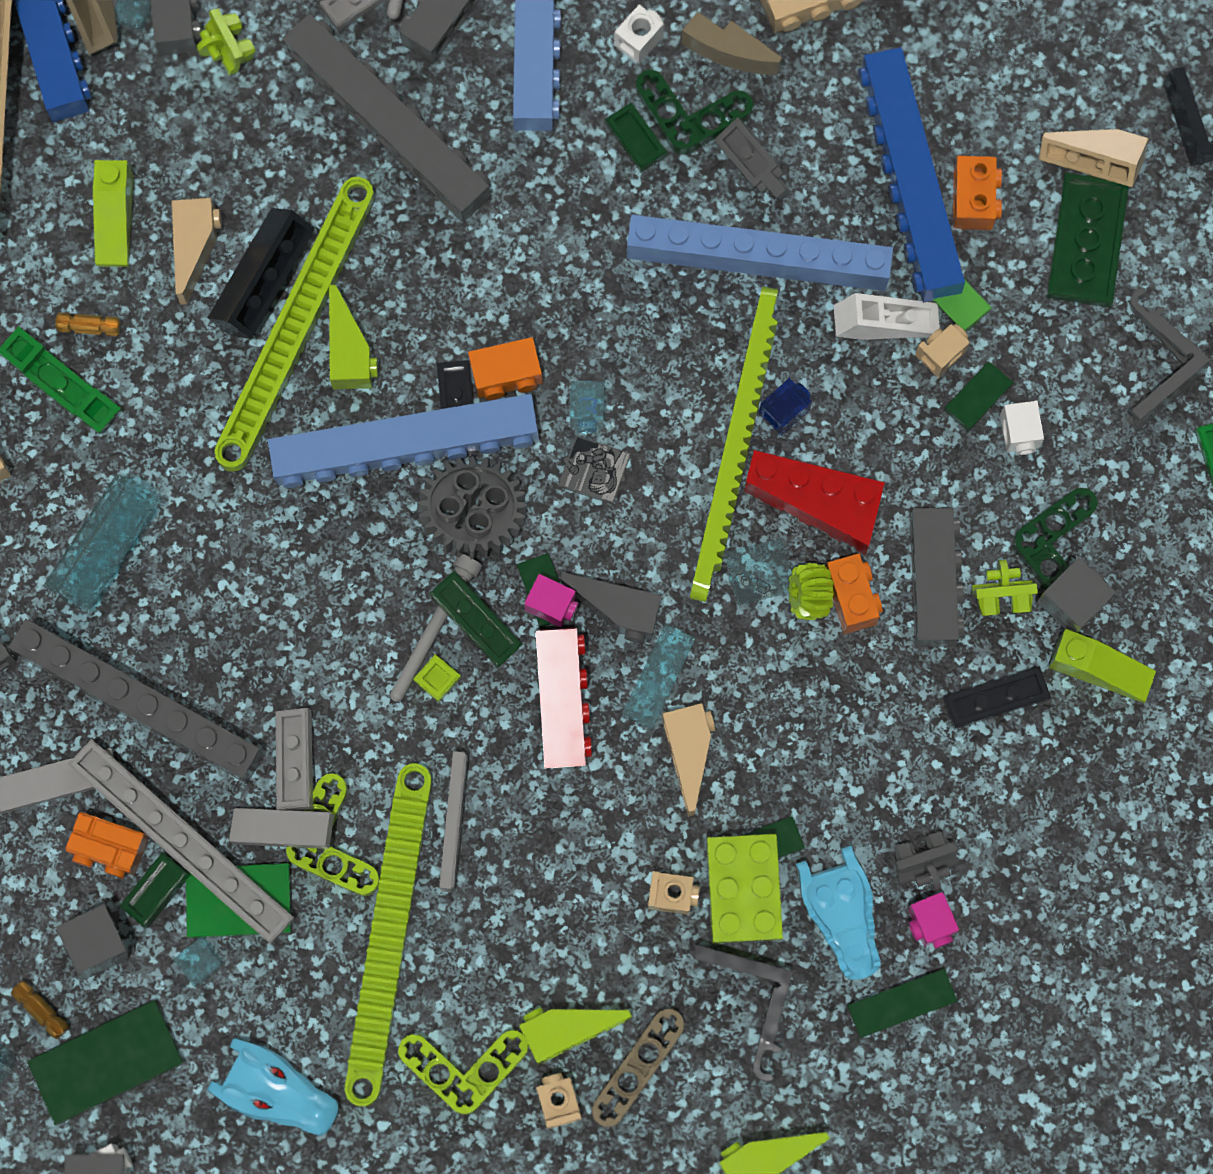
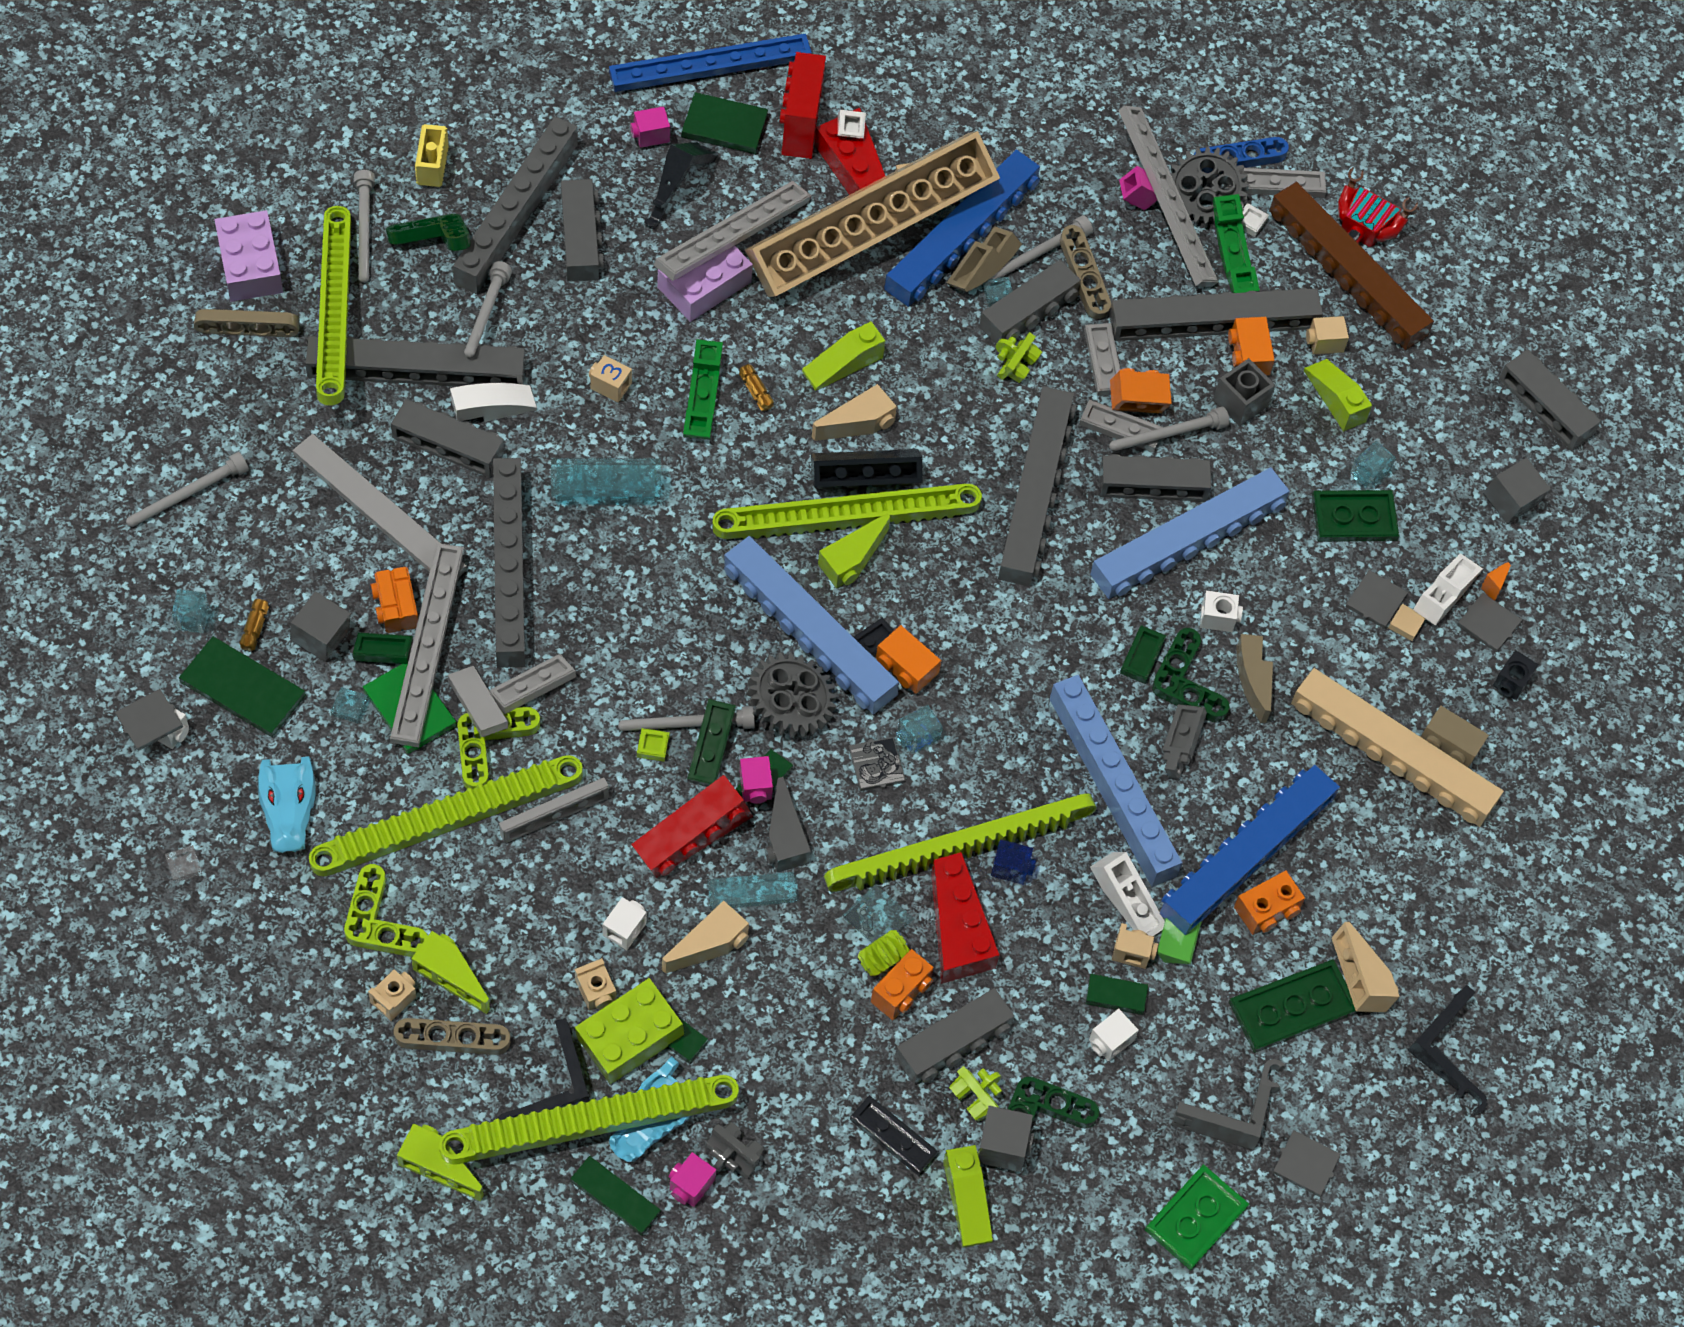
camera: 50 degrees right, 15 degrees down
none -> lime gear [439,1075,739,1164]
none -> white brick [602,897,647,950]

